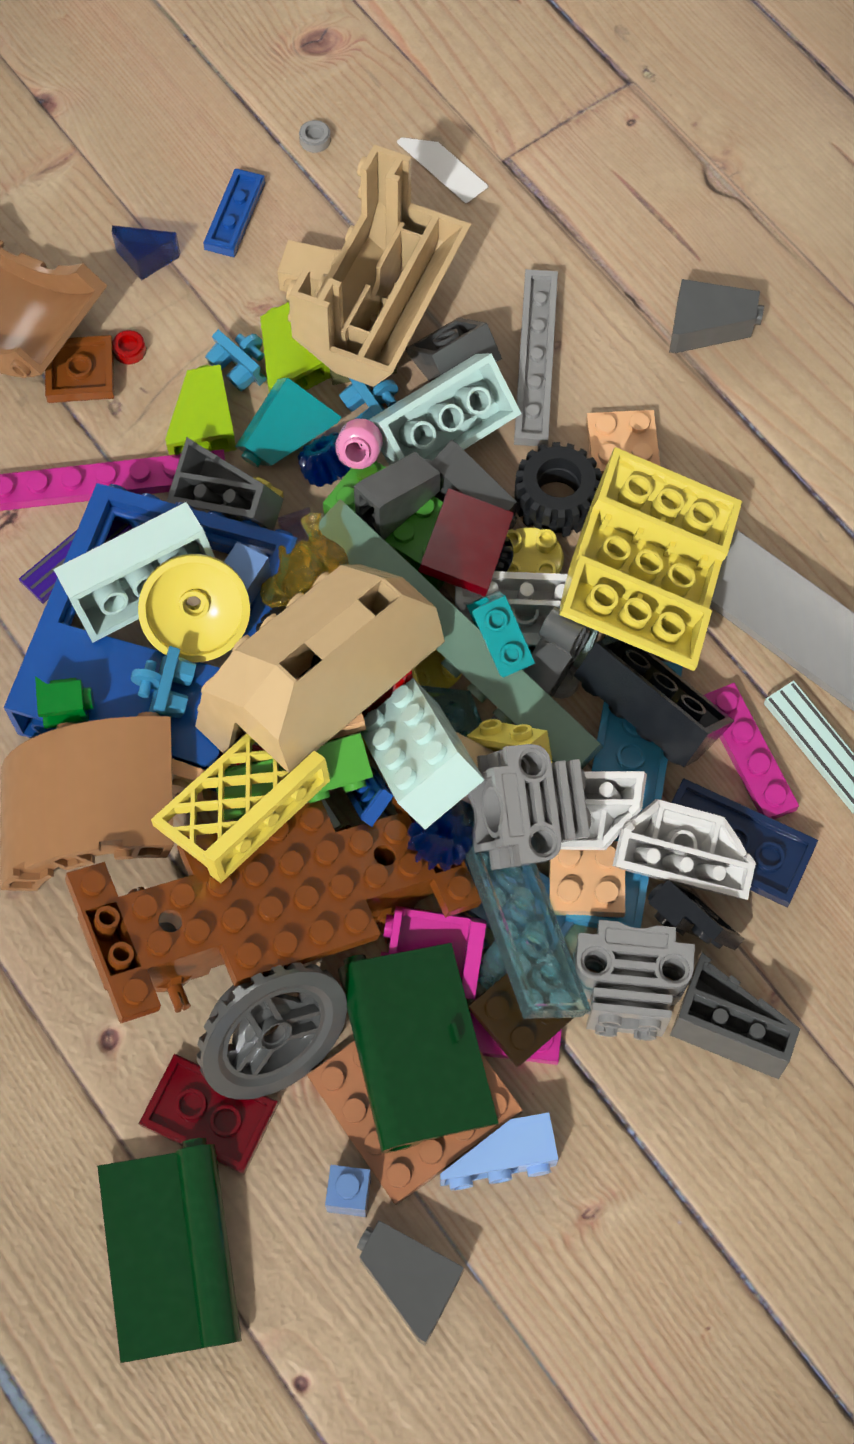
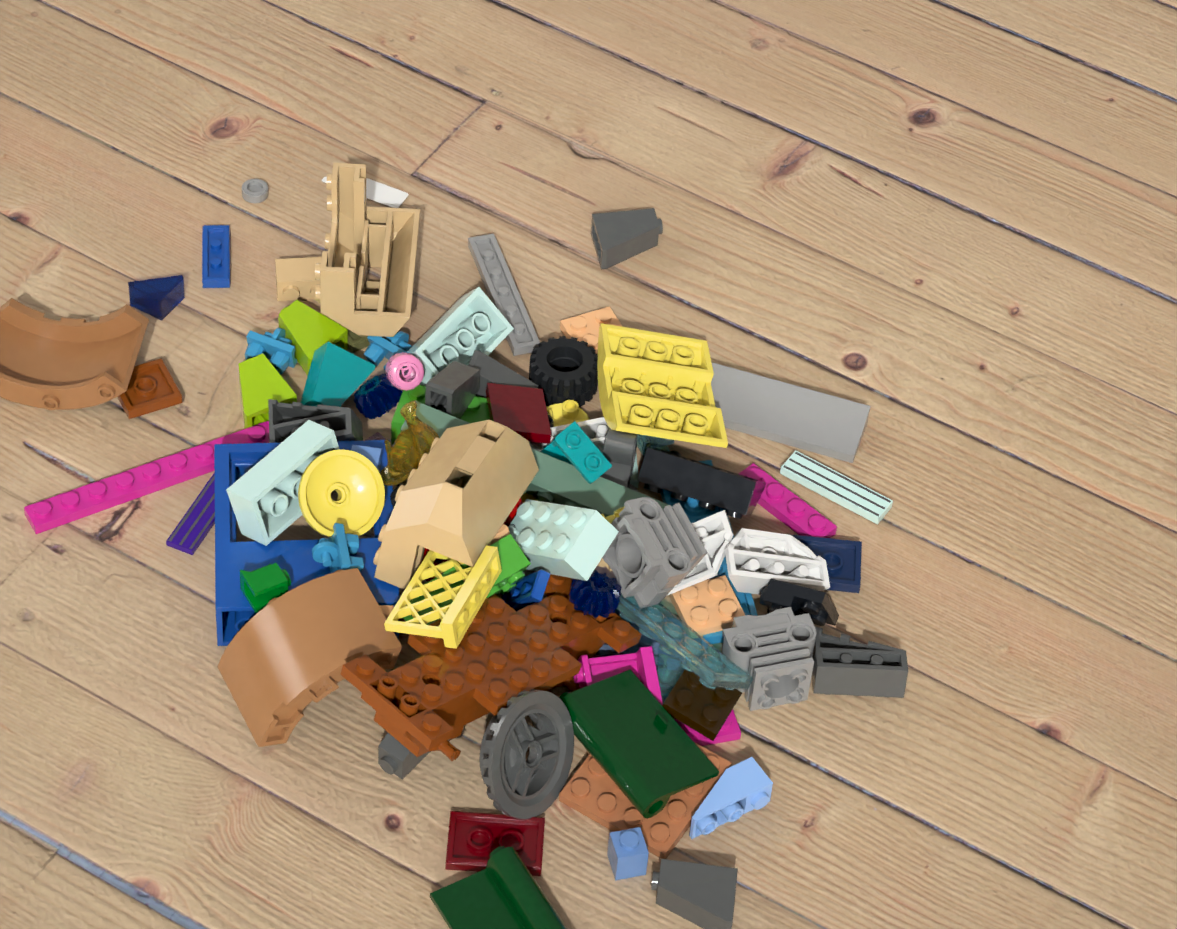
camera: 25 degrees left, 20 degrees down
red tile [113,330,146,365] -> none
dark grey slope [405,317,502,382] -> none

